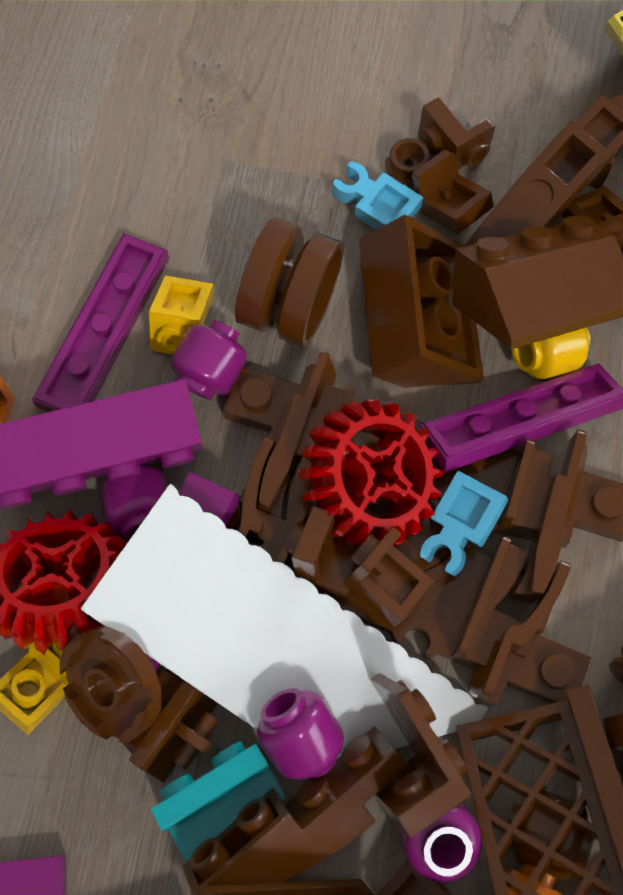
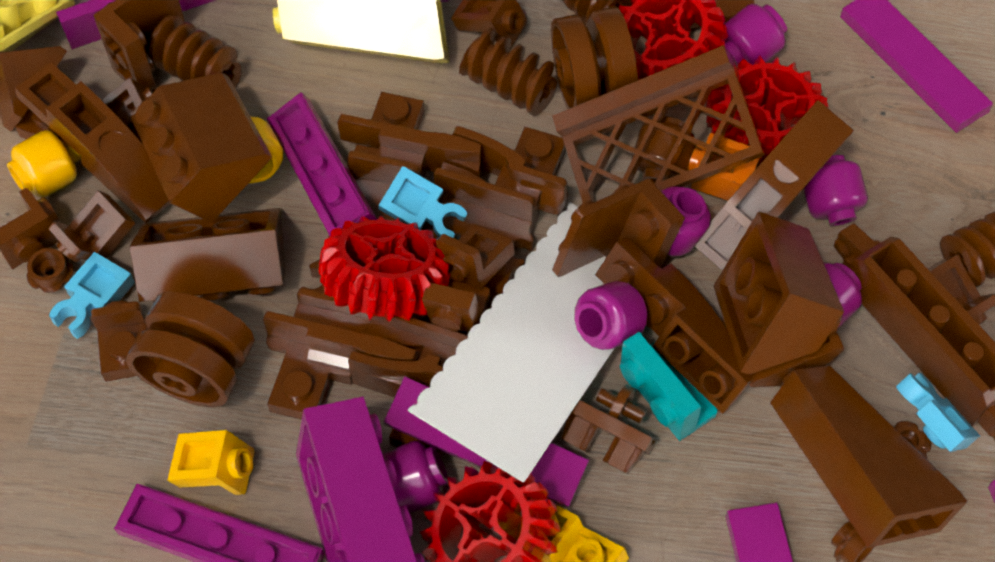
camera: 90 degrees left, 10 degrees down
reddish brown tile [60,626,161,743] -> none
magenta head [170,320,247,401] -> none
none -> yellow head [7,130,80,197]
none -> reddish brown bracket [91,301,148,382]

